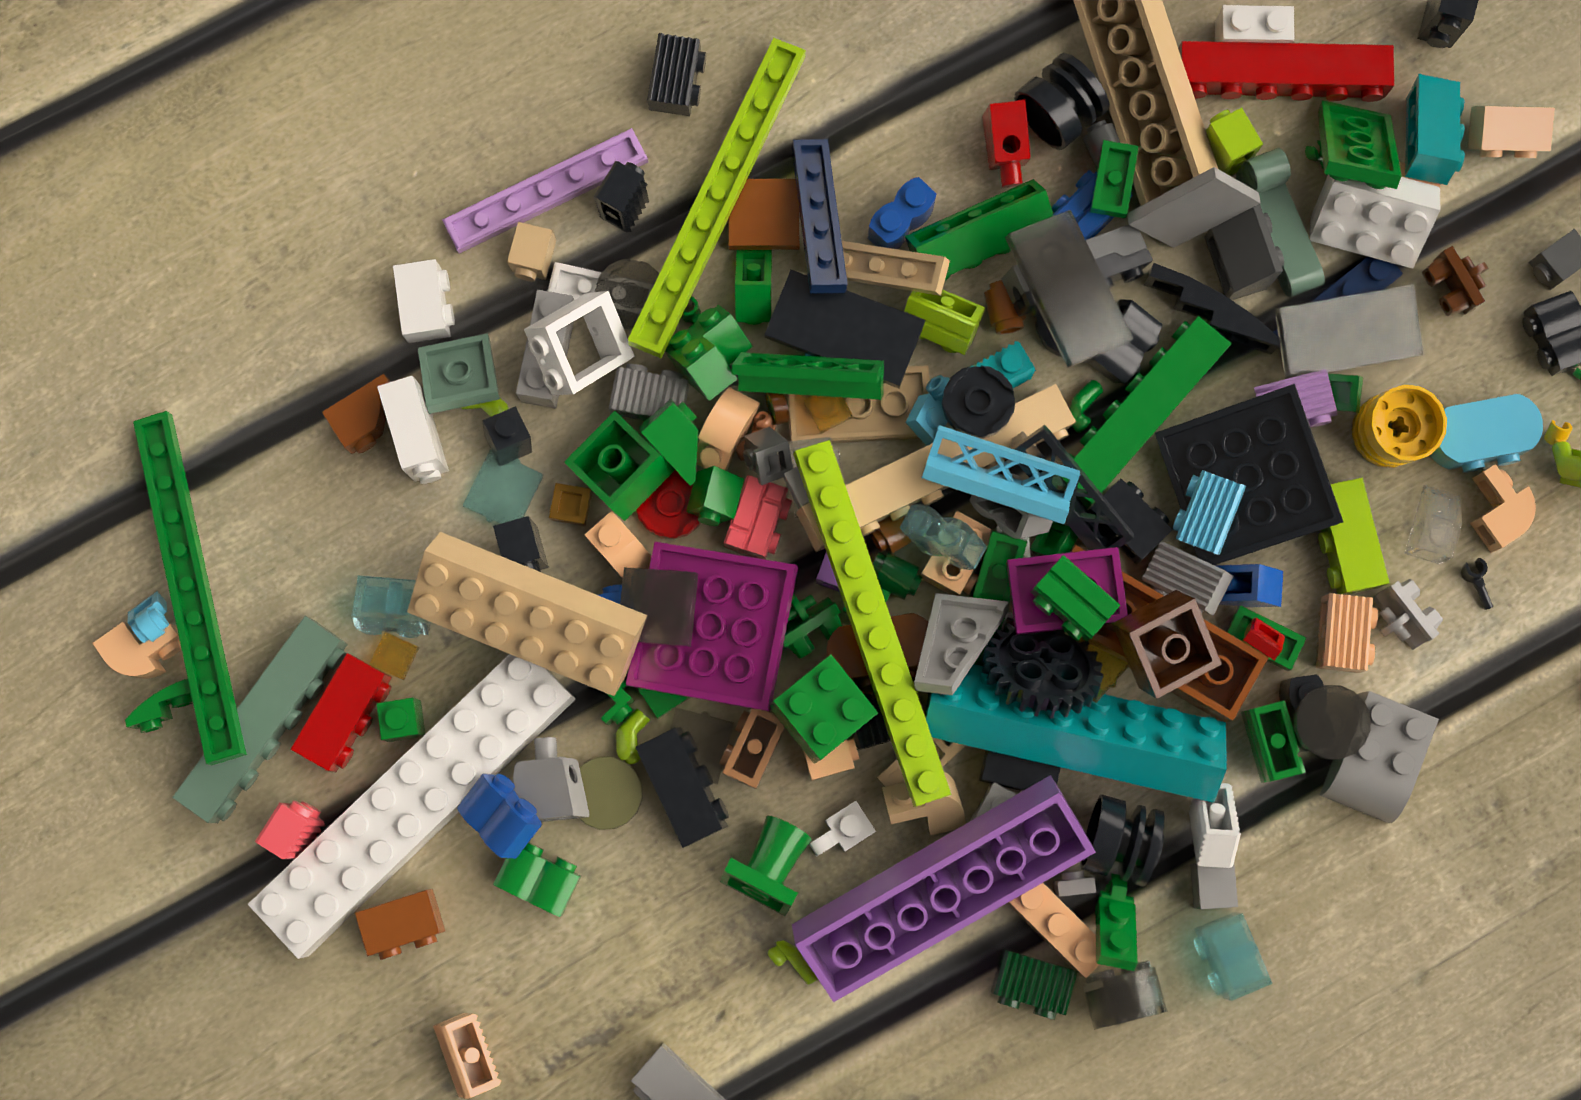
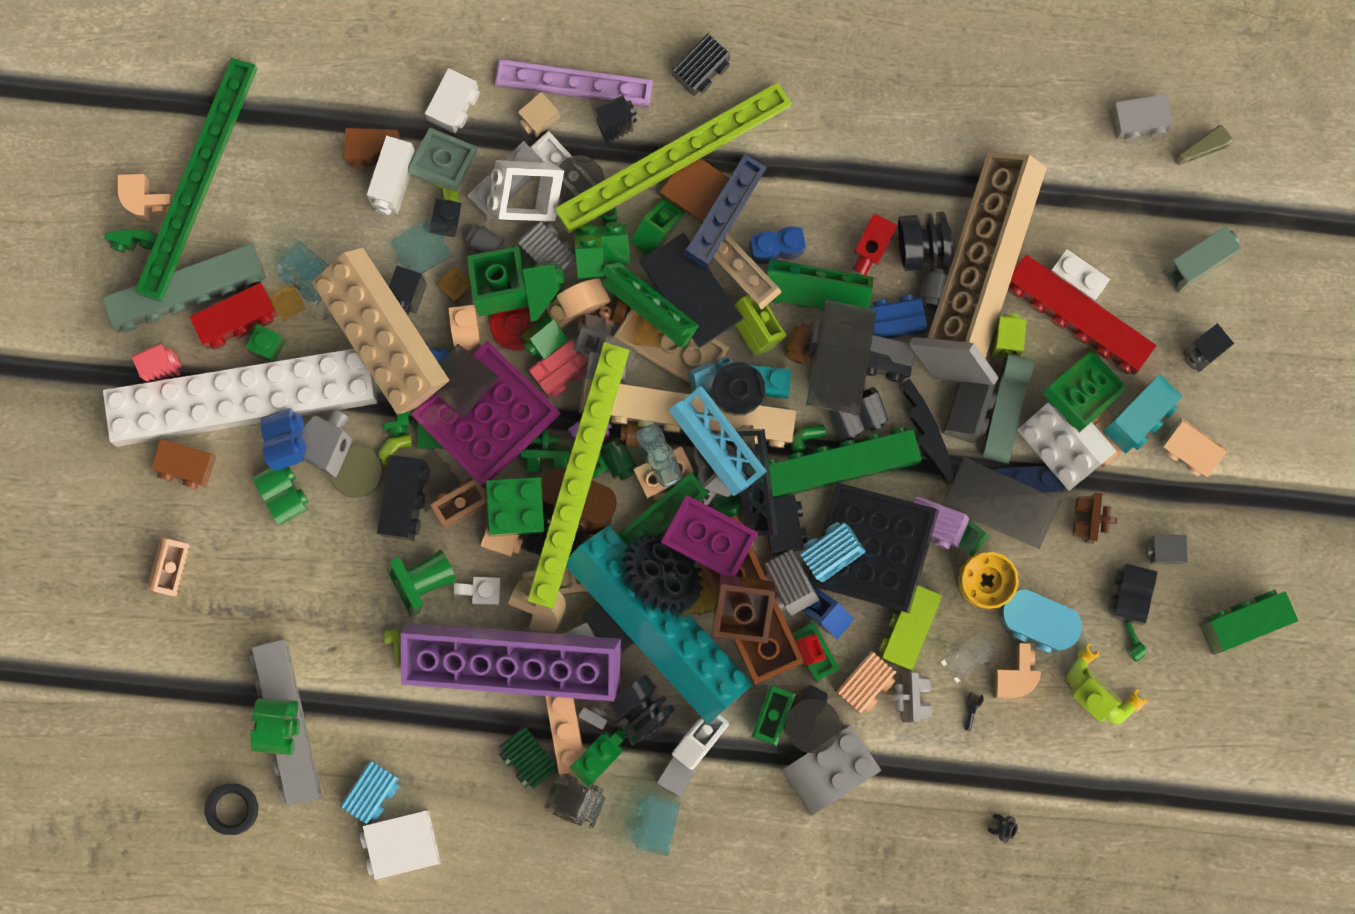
camera: 35 degrees right, 0 degrees up
medium azure plate [128,591,169,643] -> none
light grey wing [914,593,1009,695] -> none
green brick [1030,555,1120,642] -> none
green plate [1090,140,1139,219] -> none
none -> dark grey brick [465,225,506,254]

